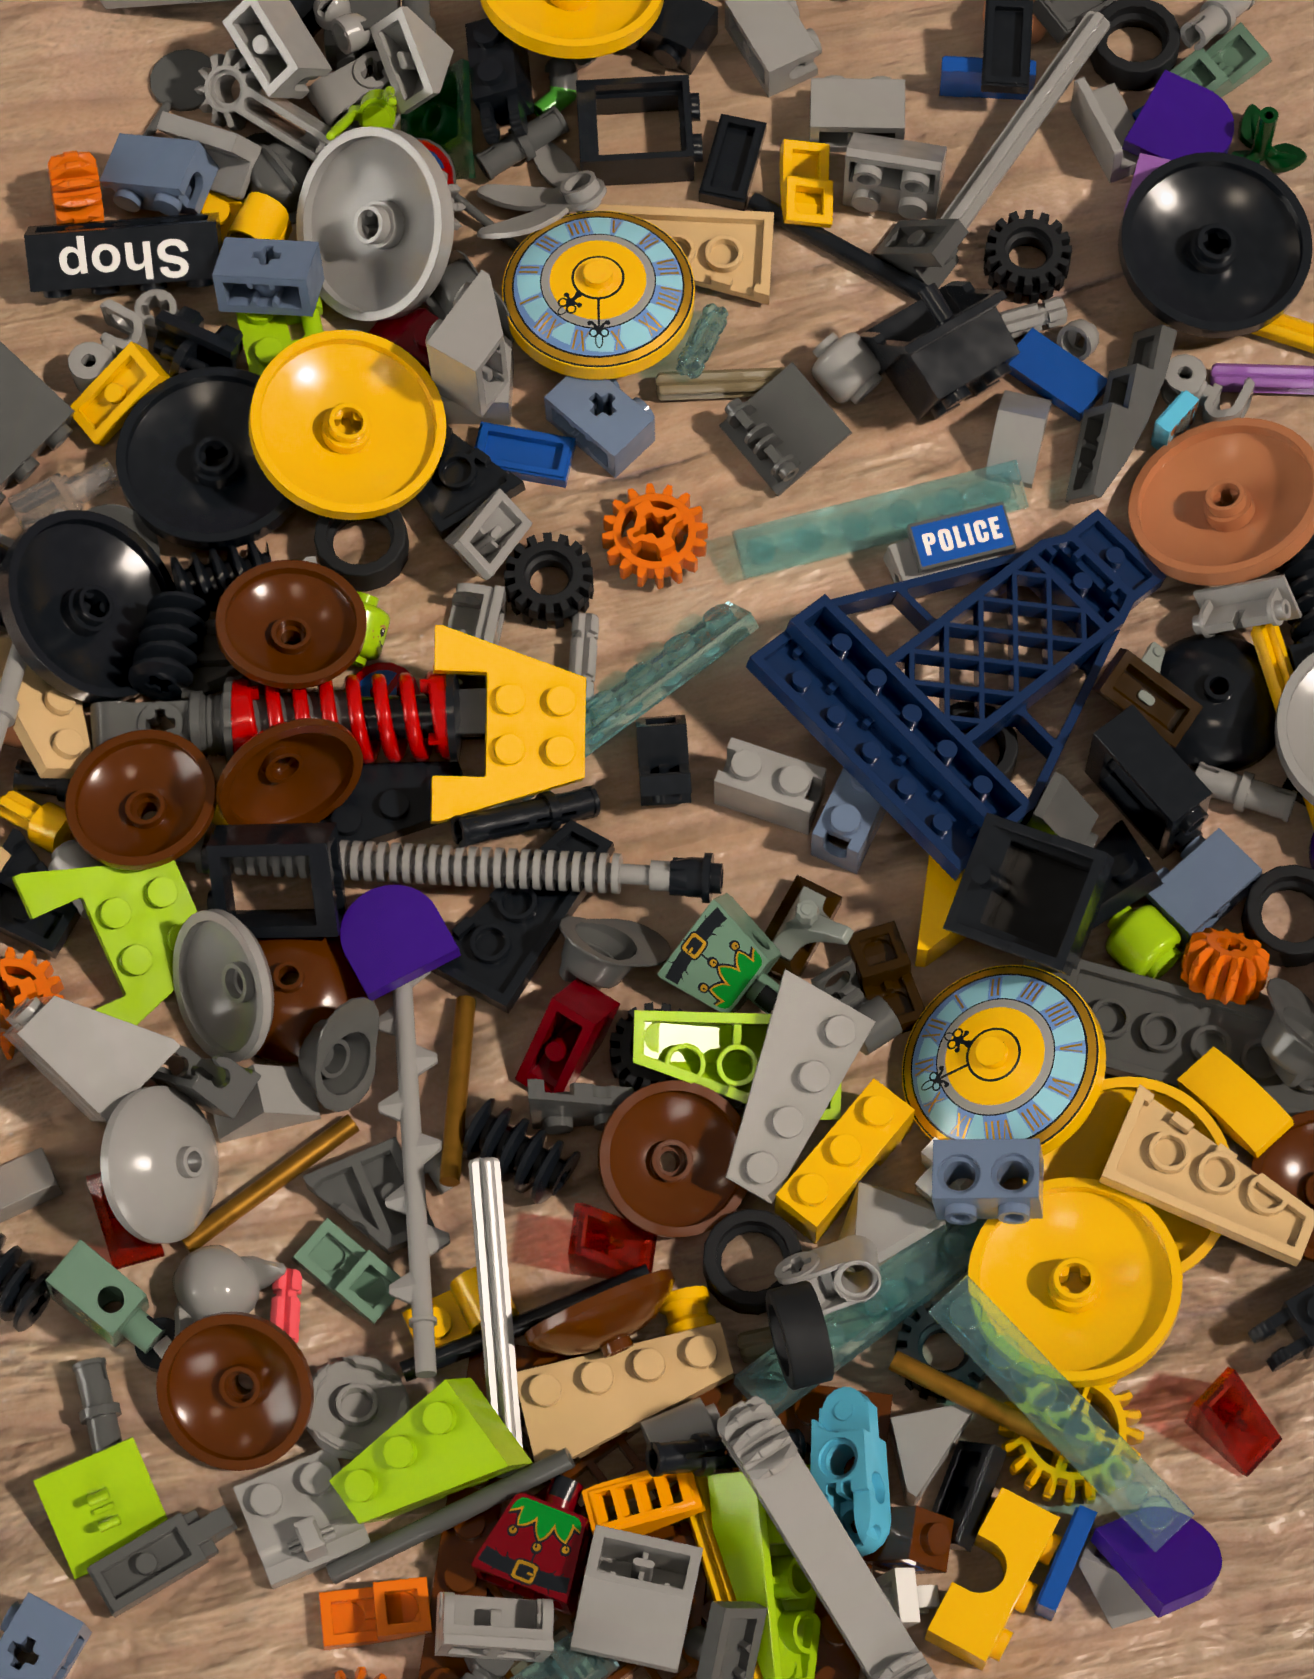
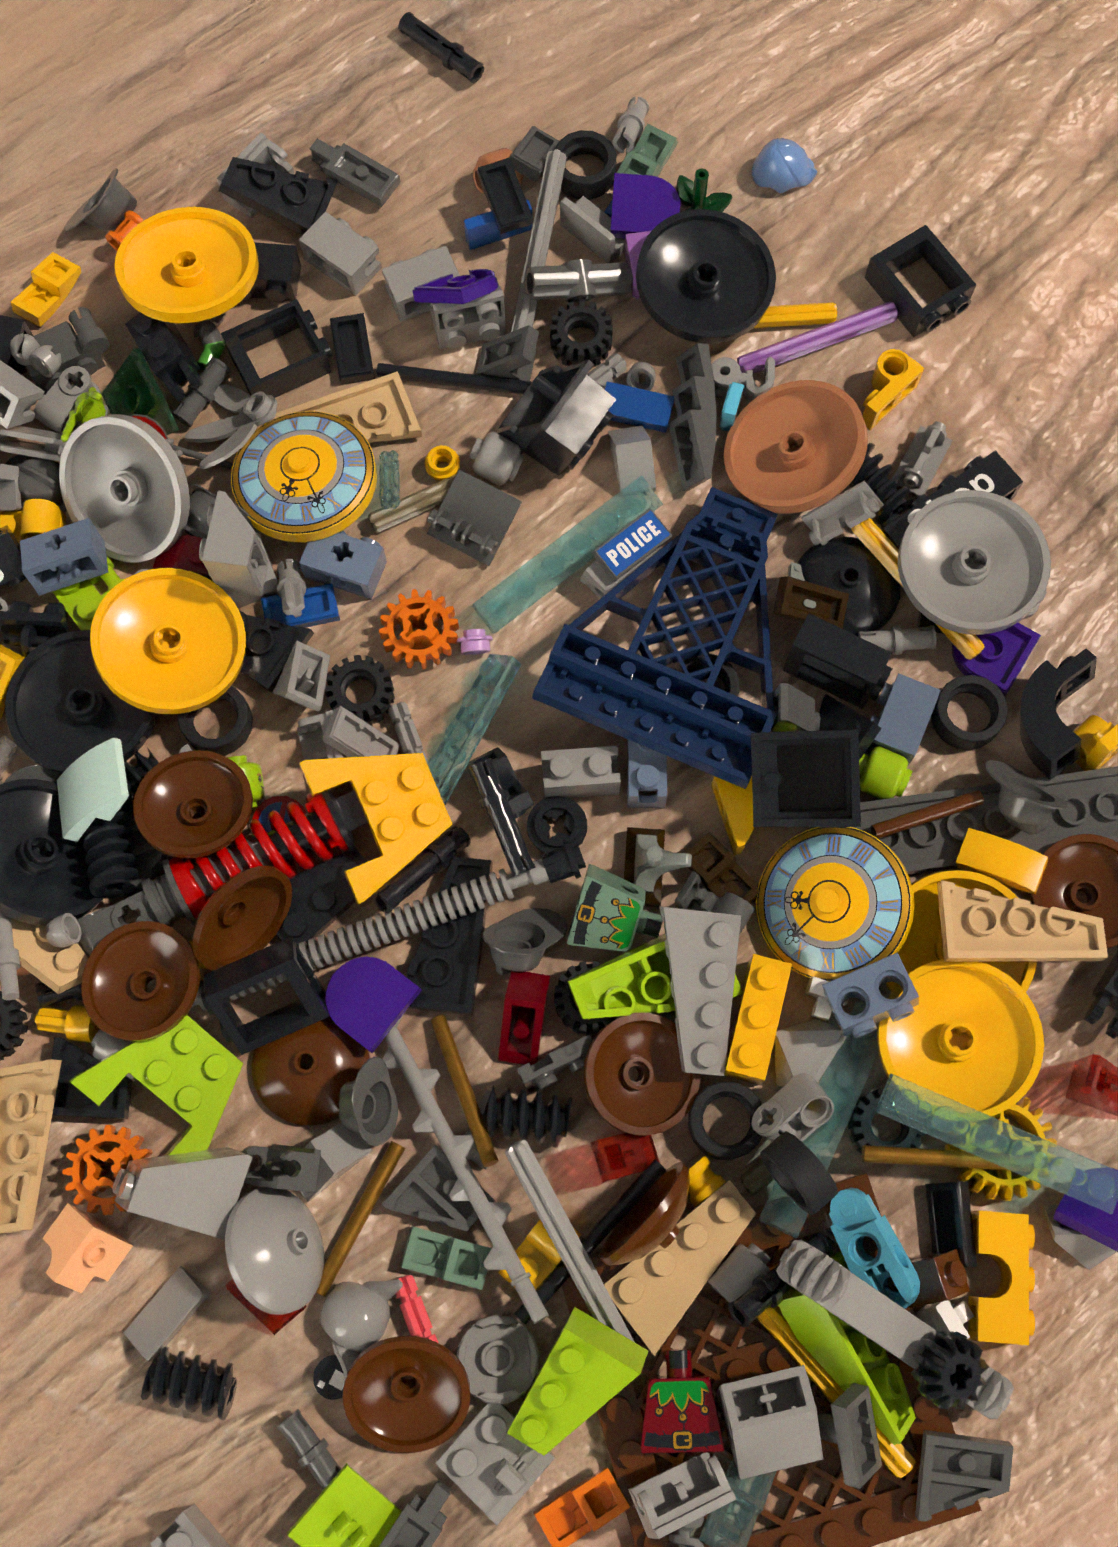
camera: 25 degrees left, 5 degrees up
sand green torso [45,1239,166,1354] -> none
light grey dish [173,909,274,1062] -> none
dark grey piece [326,1447,575,1584] -> none
light grey slope [369,6,454,114] -> none
light orange slope [581,1470,706,1535] -> none
yellow slope [779,139,833,228] -> none
light grey slope [889,1404,973,1506] -> none
blue tile [1033,1505,1098,1621] -> none
orange gear [1180,927,1270,1005] -> none
none -> light grey hinge [46,913,82,948]
none -> light aqua slope [57,738,129,842]
none -> light grey axle [276,559,306,618]
none -> light grey plate [322,706,400,757]
none -> dark purple tile [412,269,498,304]
none -> yellow plate [425,445,460,481]
none -> lavender plate [457,629,493,655]
none -> black pin [468,758,536,877]
none -> dark grey piece [525,259,633,303]
none -> black gear [527,796,588,853]
none -> reddish brown bar [871,790,984,839]
none -> black gear [911,1330,989,1410]

